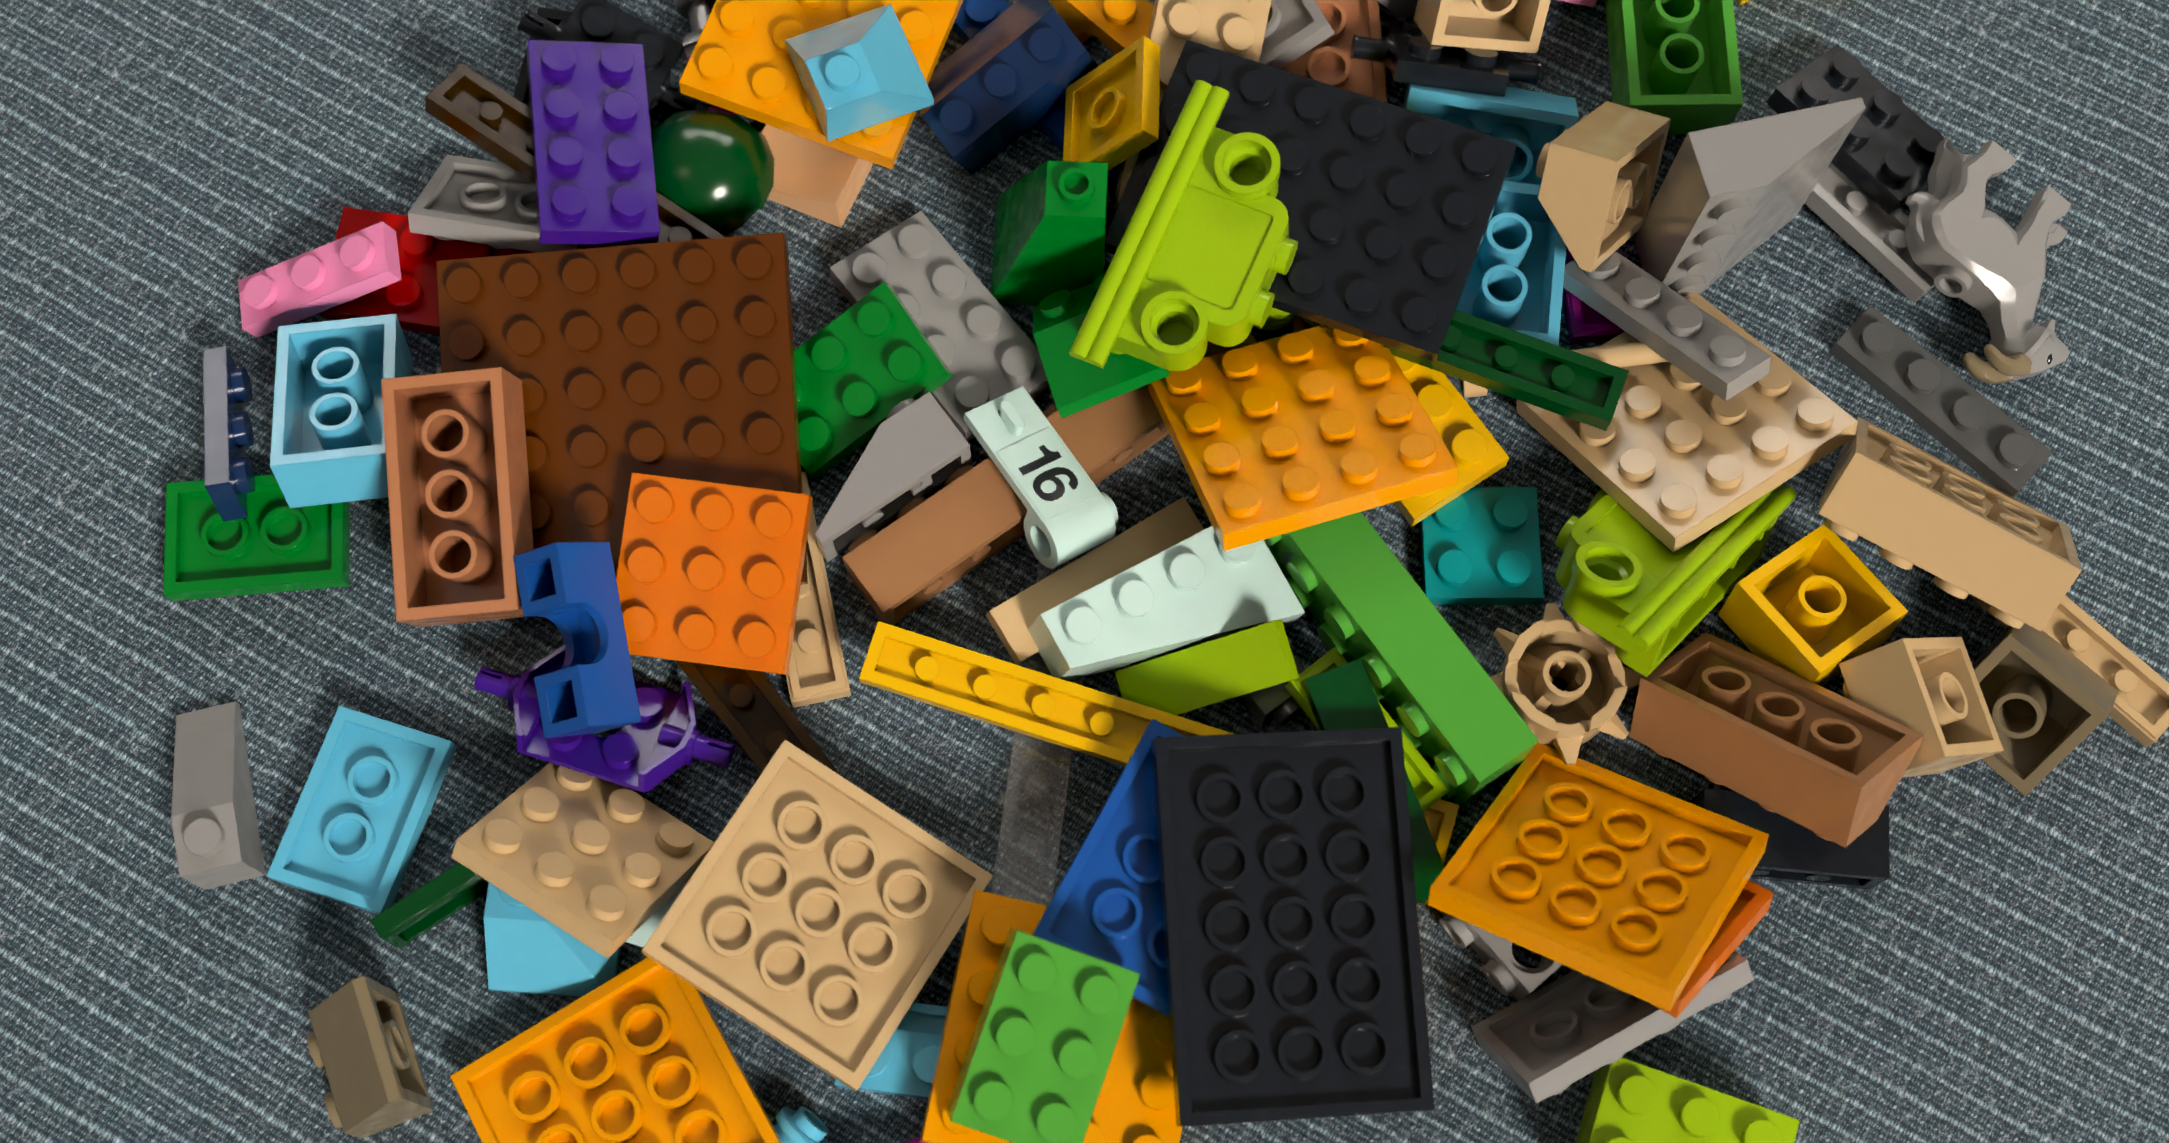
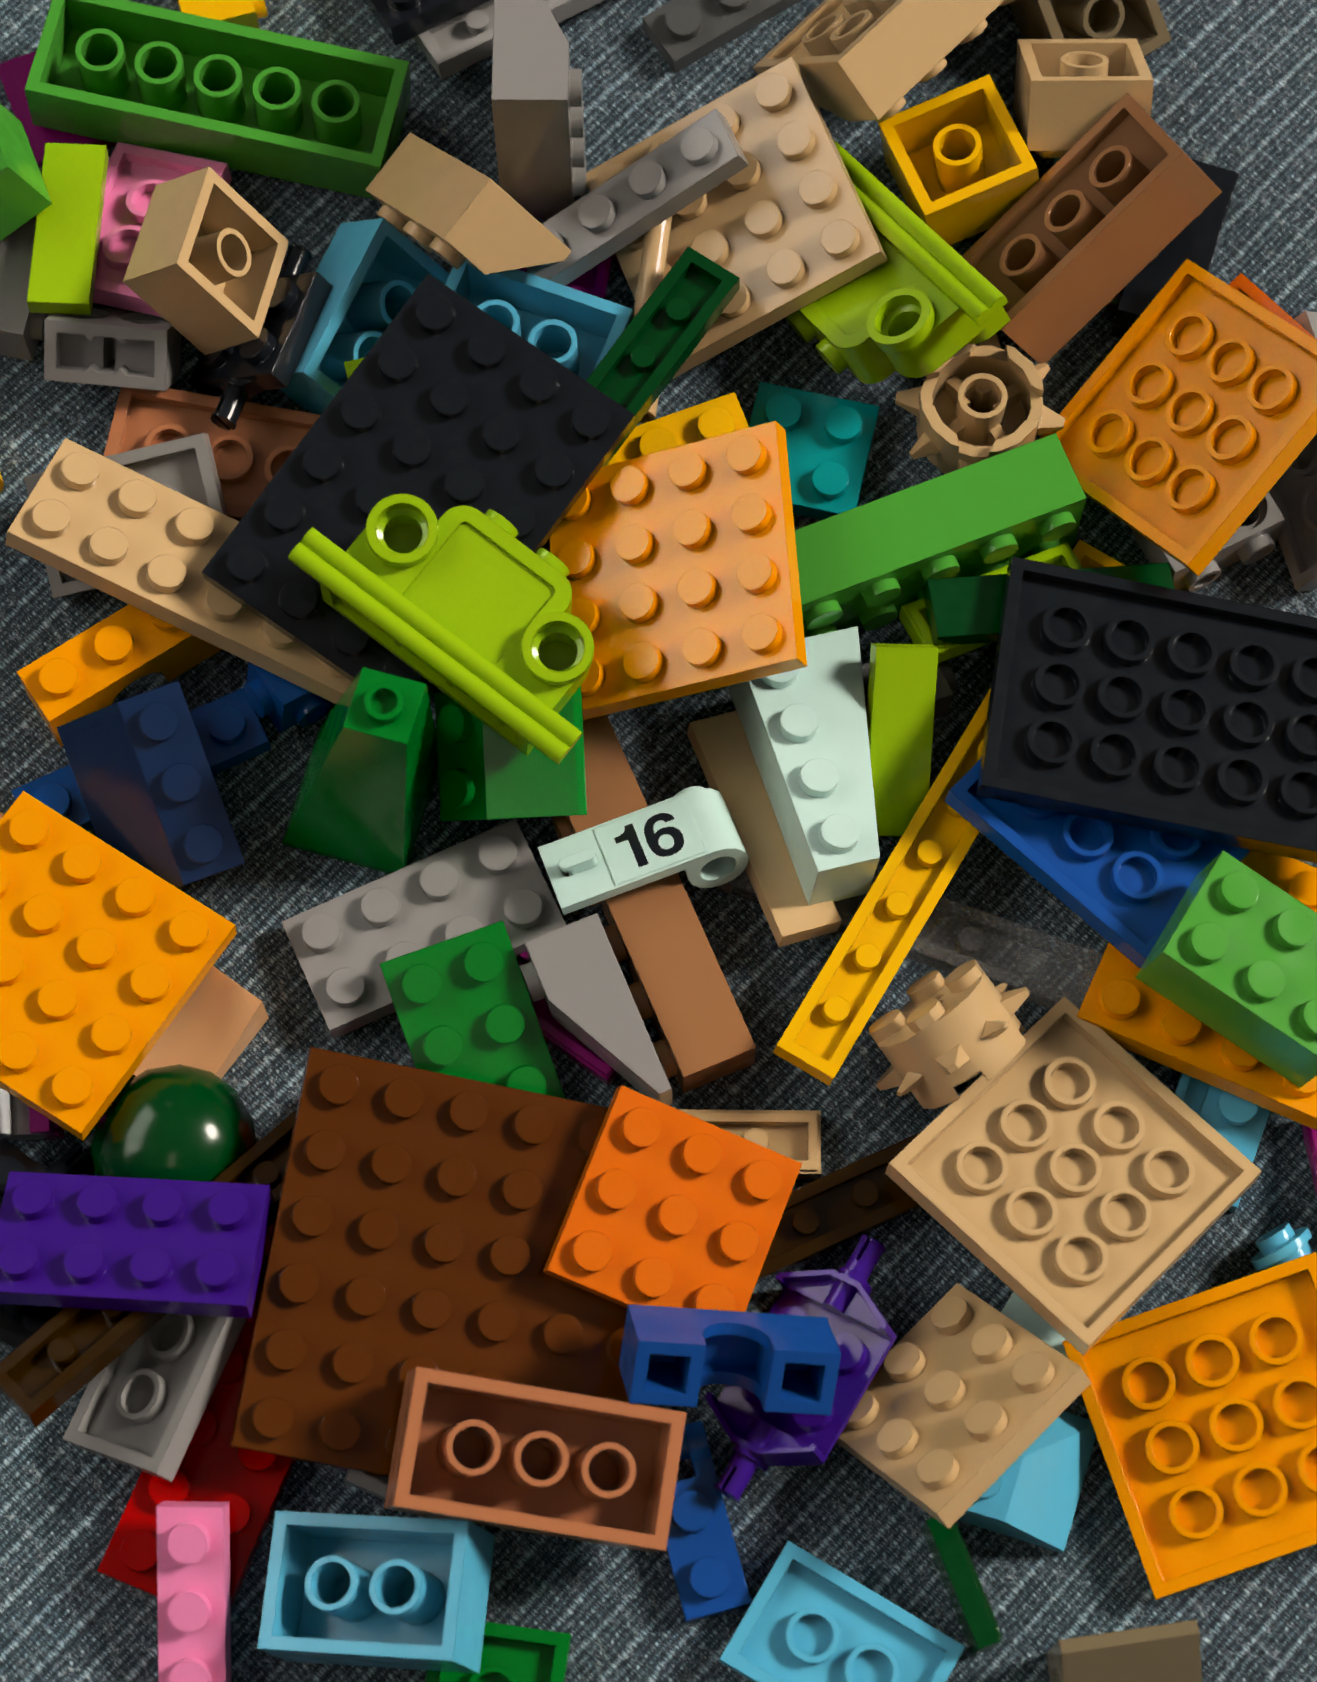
camera: 75 degrees left, 0 degrees up
medium azure slope [785,4,934,142] -> none
yellow plate [1063,36,1161,171] -> none
none -> blue plate [666,1420,752,1624]
none -> tan brick [869,959,1030,1109]

